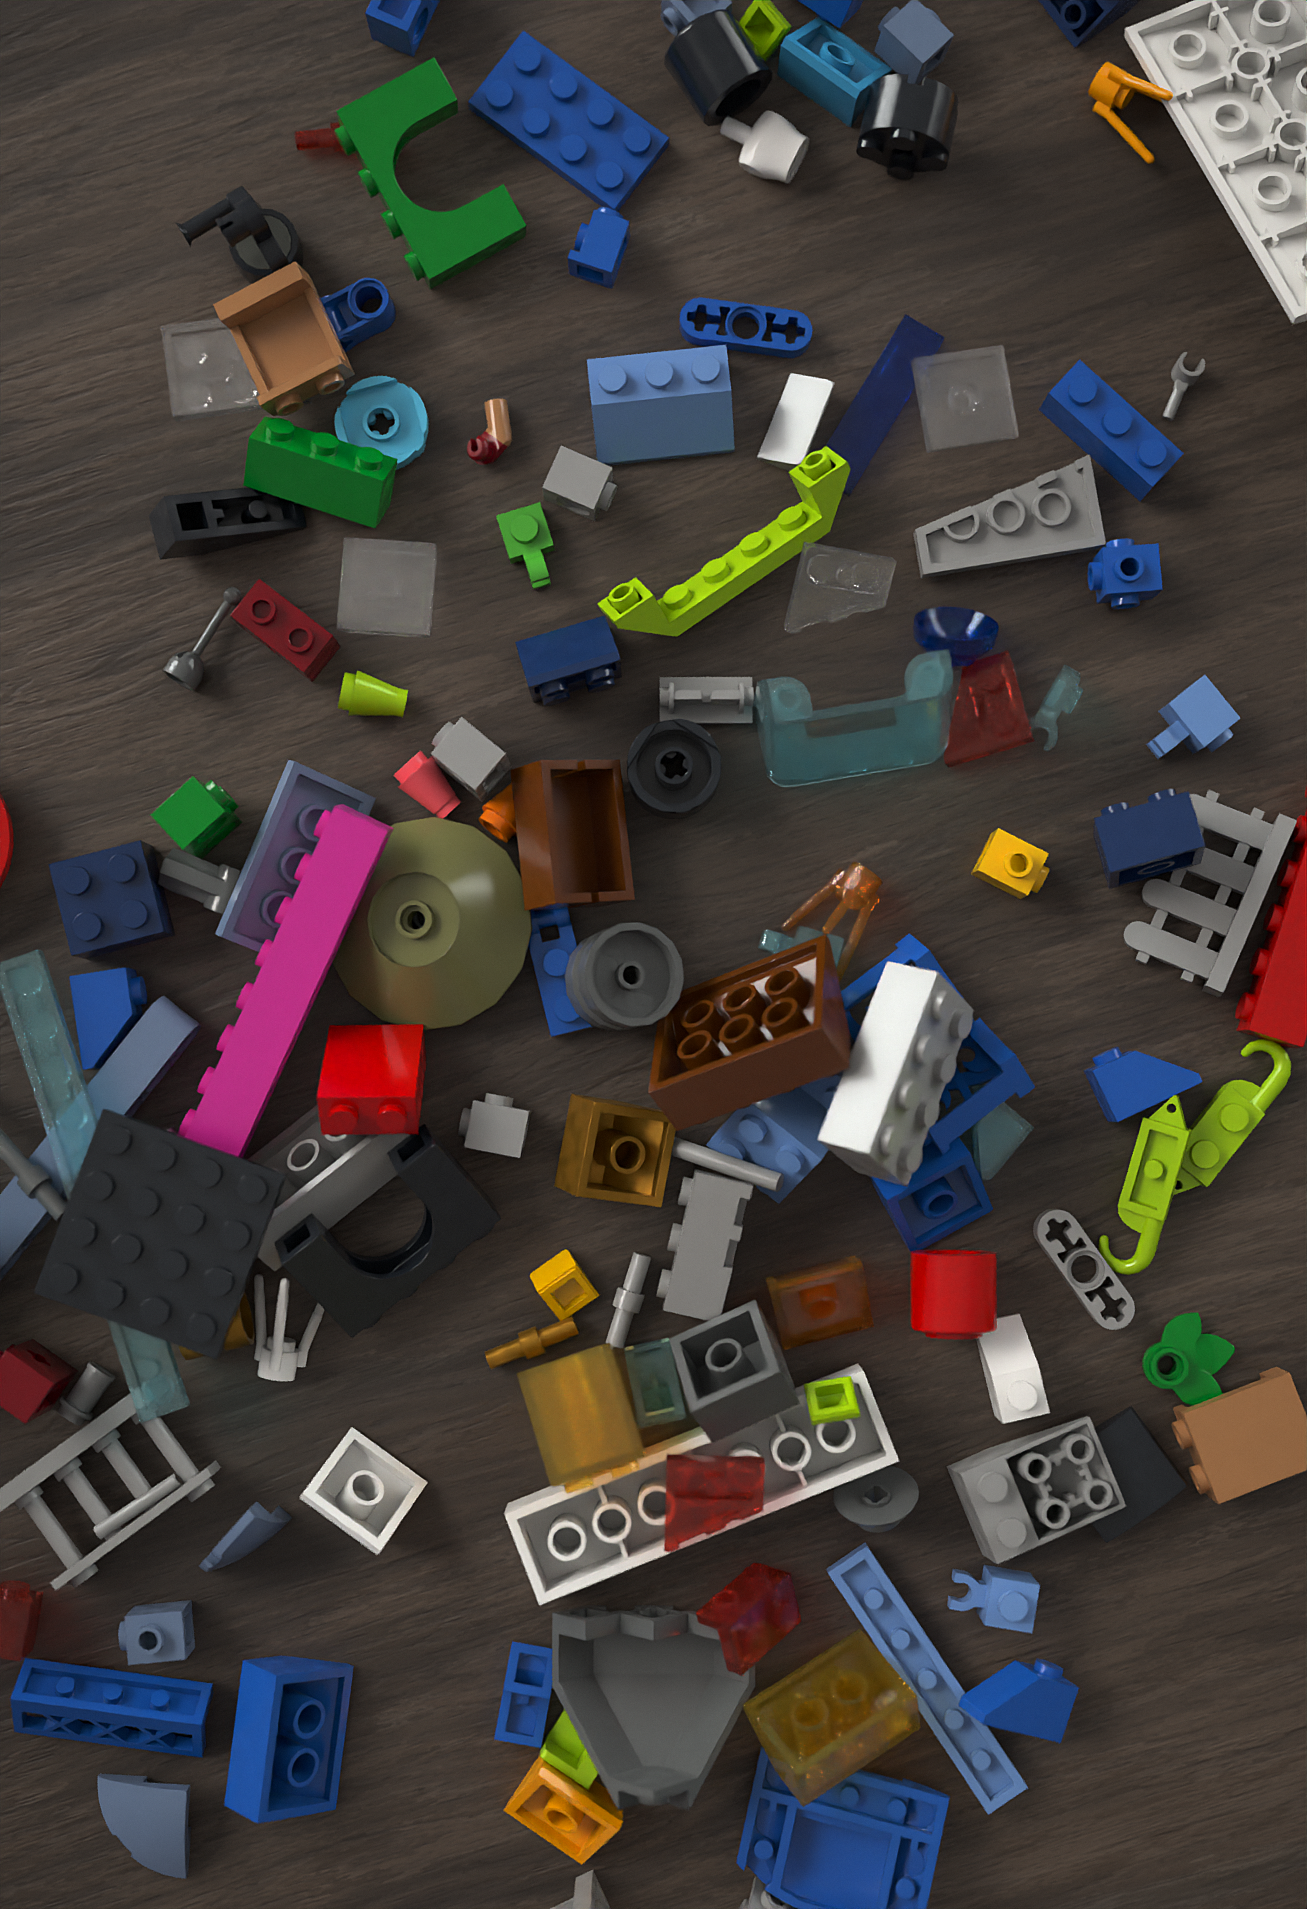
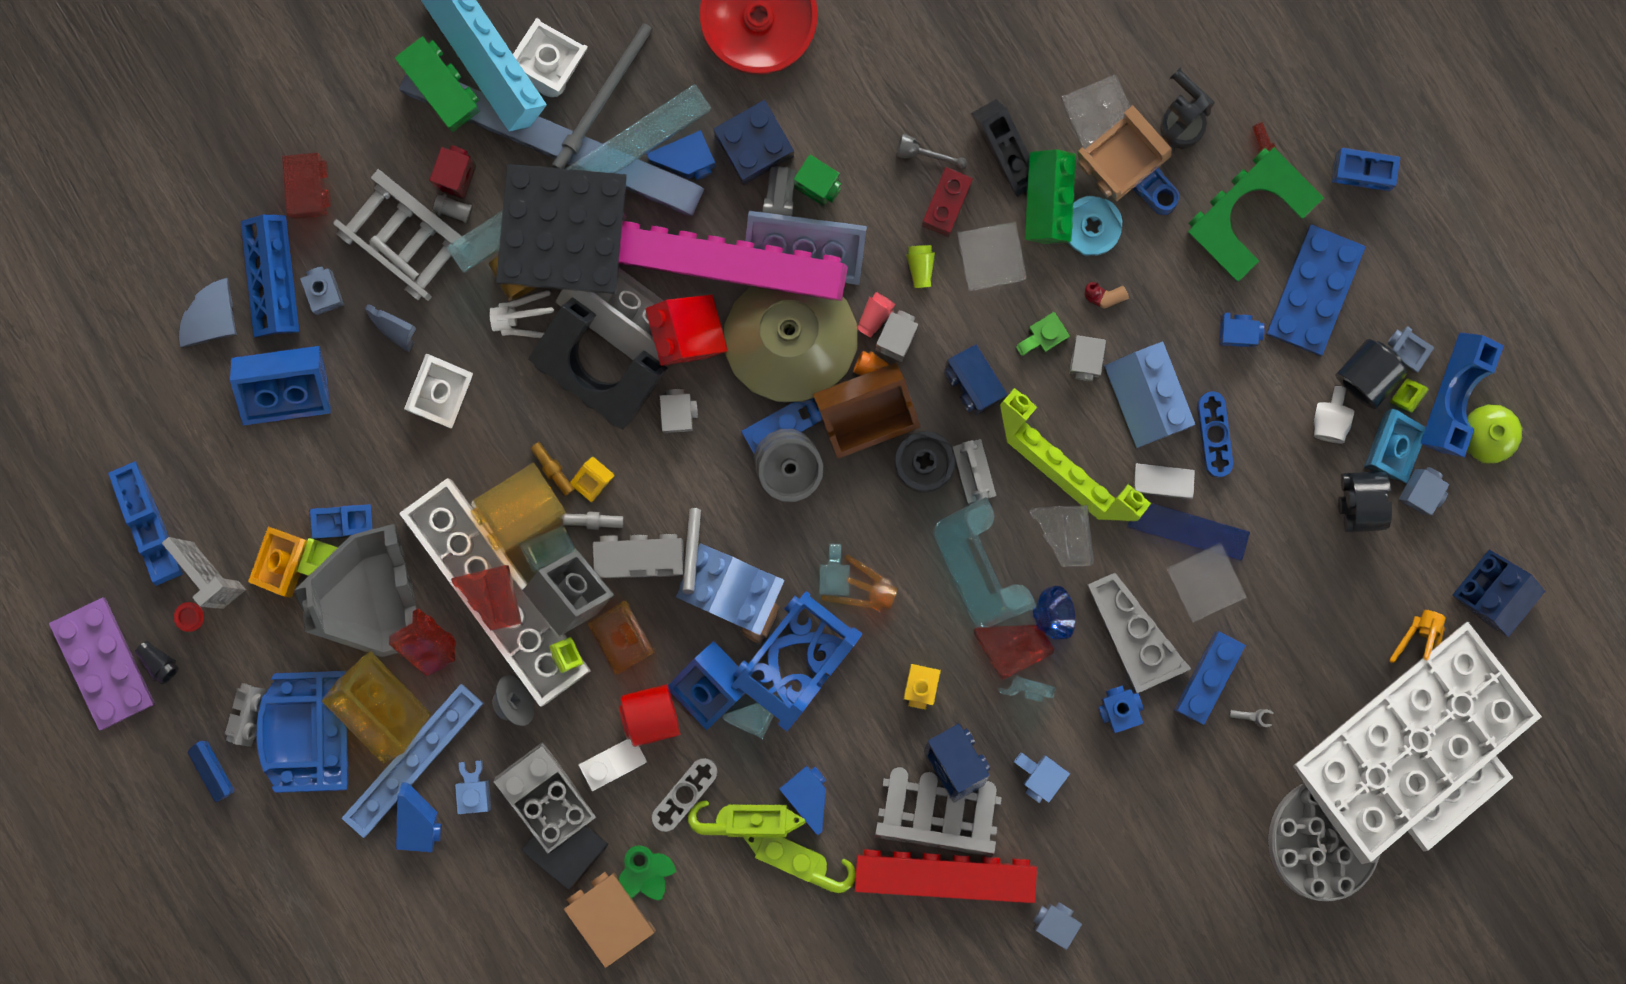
camera: 80 degrees right, 0 degrees up
pearl gold slope [554,1094,676,1207] -> none
reddish brown slope [648,934,850,1131] -> none
light grey brick [817,961,974,1186] -> none

